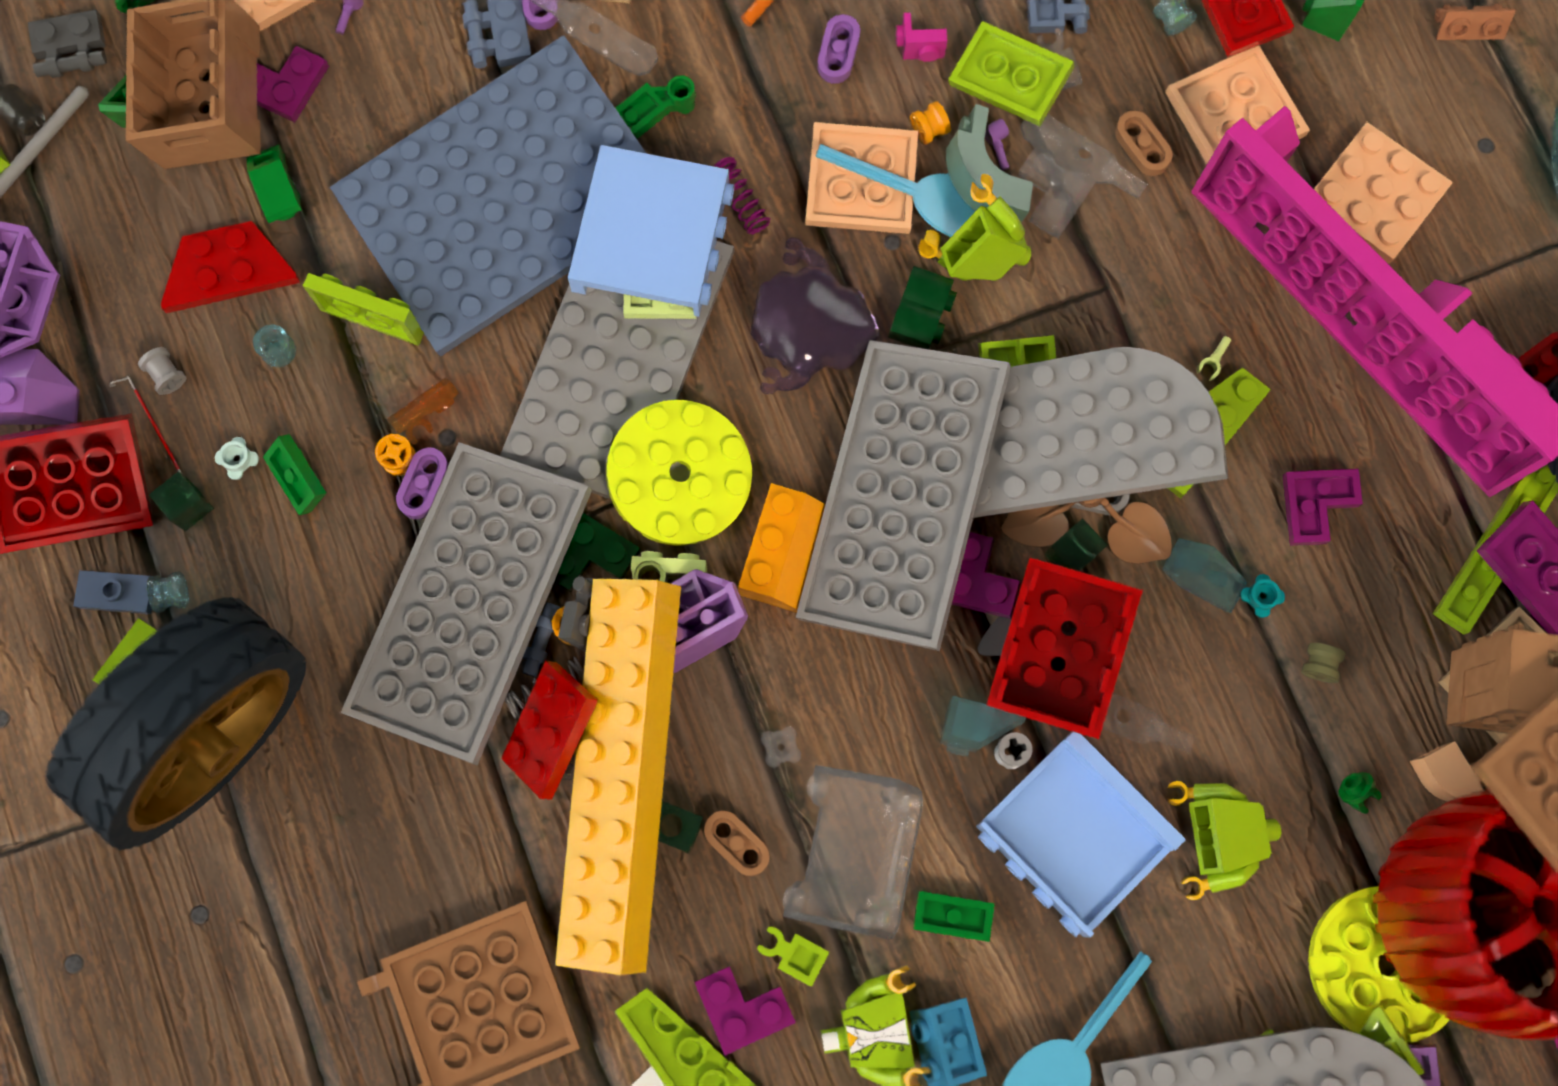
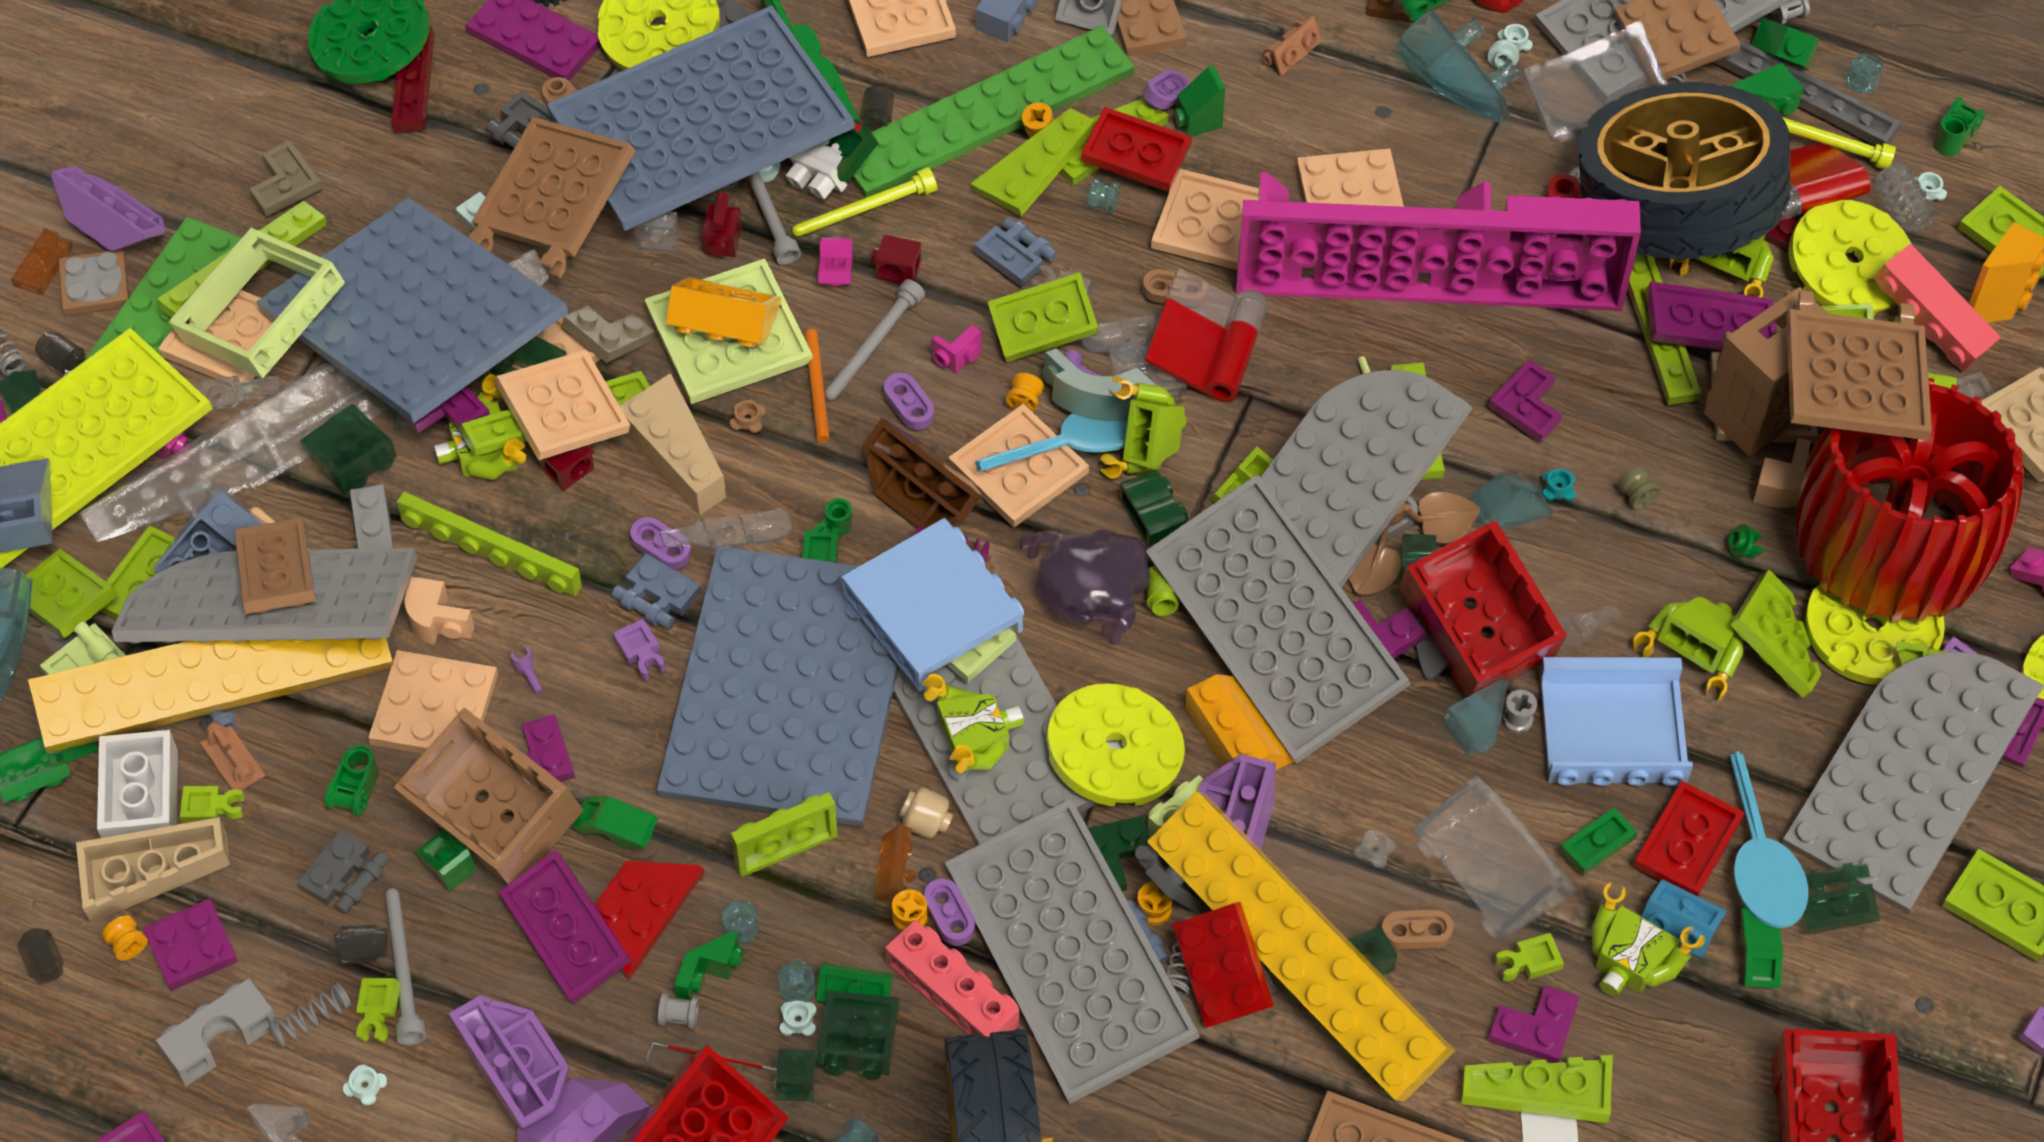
camera: 45 degrees left, 20 degrees down
none -> magenta plate [499,849,632,1004]
none -> medium lavender plate [613,619,665,681]
none -> green slope [674,931,744,1000]
none -> clear light blue wheel [778,961,816,1003]
none -> clear green plate [817,990,900,1080]
none -> reddish brown wedge [863,418,982,529]
none -> coral brick [885,920,1019,1037]
none -> tan head [898,787,953,839]
none -> lime torso [922,674,1024,774]
none -> red door [1144,268,1268,402]
none -> lime cone [1146,566,1180,616]
none -> red plate [1633,781,1745,897]
none -> lime plate [1730,570,1821,698]

